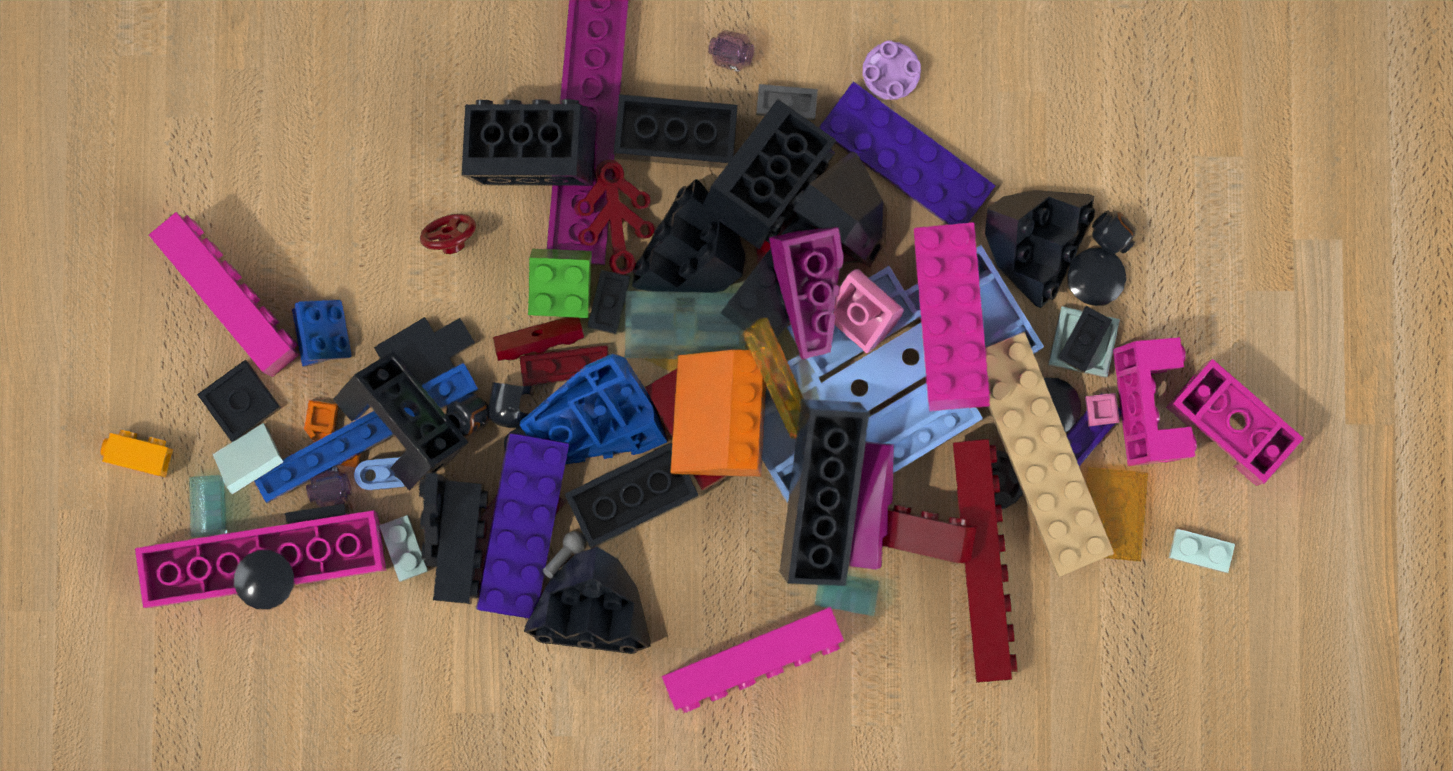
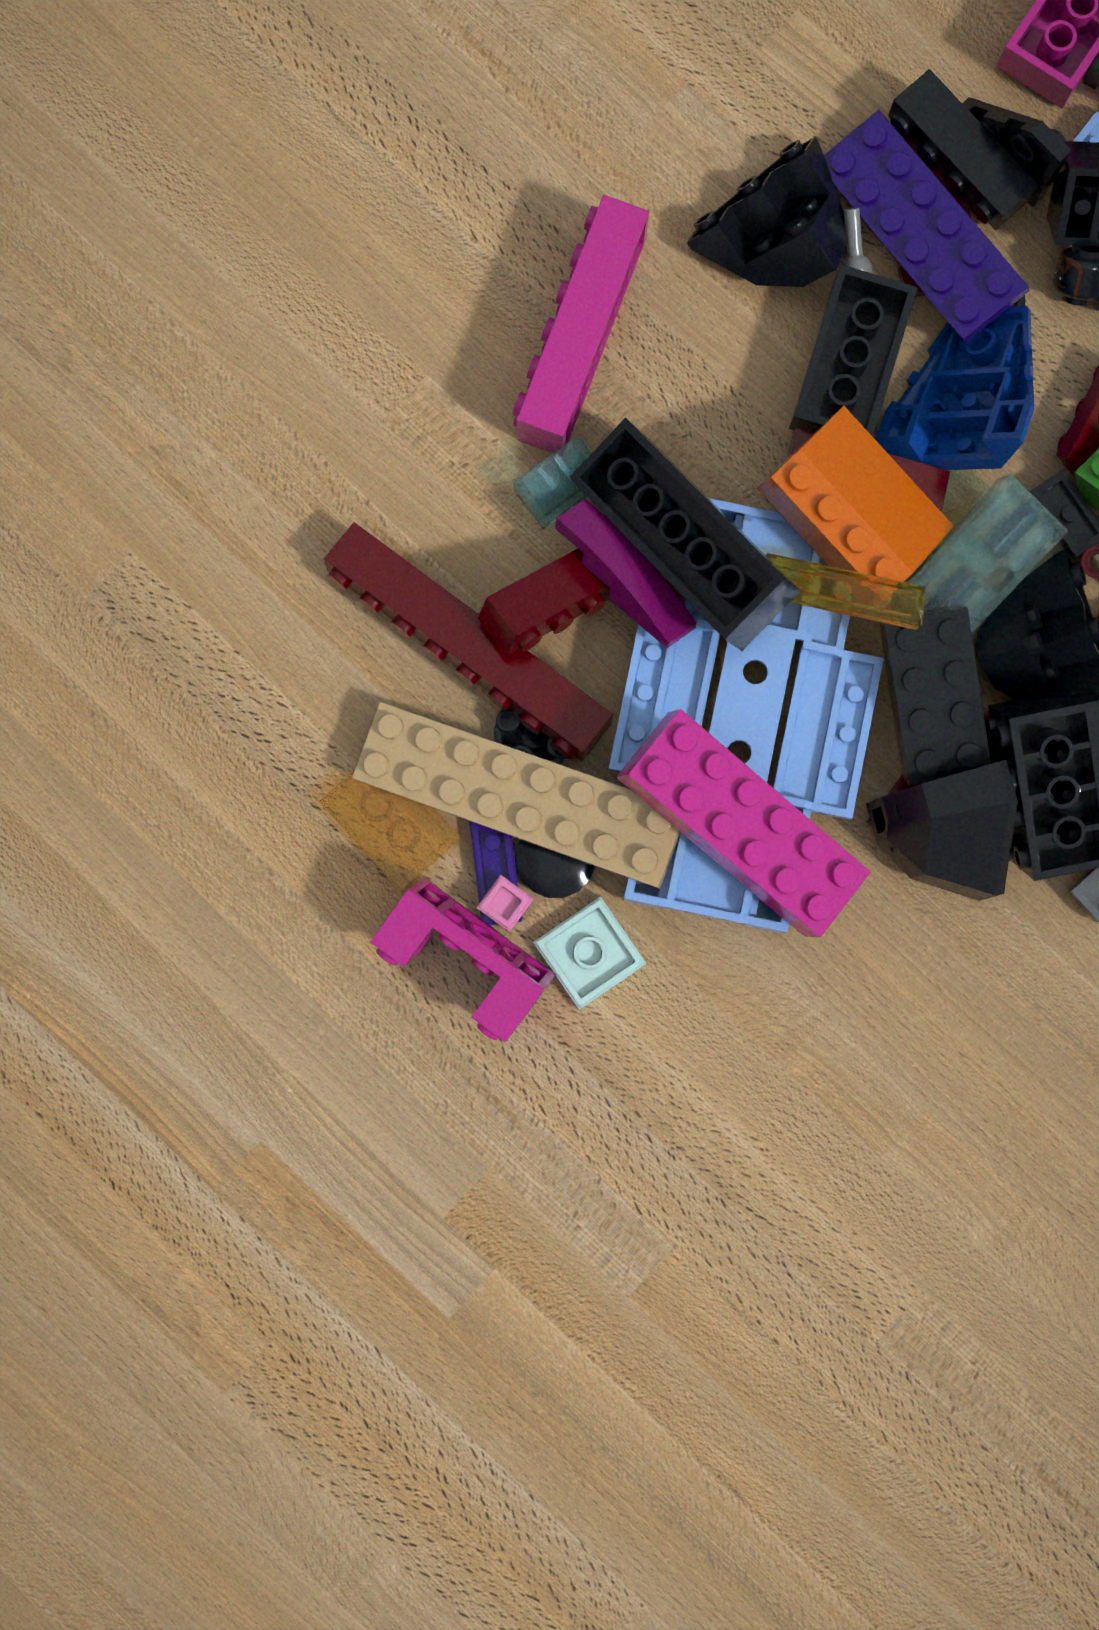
camera: 135 degrees right, 0 degrees up
light aqua plate [379,515,428,582] -> none
black helmet [488,382,536,428] -> none
dark red tile [519,345,609,386] -> none
magenta wedge [769,227,843,359] -> none
dark purple plate [819,82,996,225] -> none
bright pink brick [834,269,904,353] -> none
lavender dish [863,41,921,100] -> none
black brick [985,190,1095,308] -> none
black plate [1057,306,1112,373] -> none
black dish [1067,247,1126,306] -> none
black head [1092,210,1136,255] -> none
dark pink plate [1166,359,1304,486] -> none
light aqua plate [1168,529,1235,573] -> none

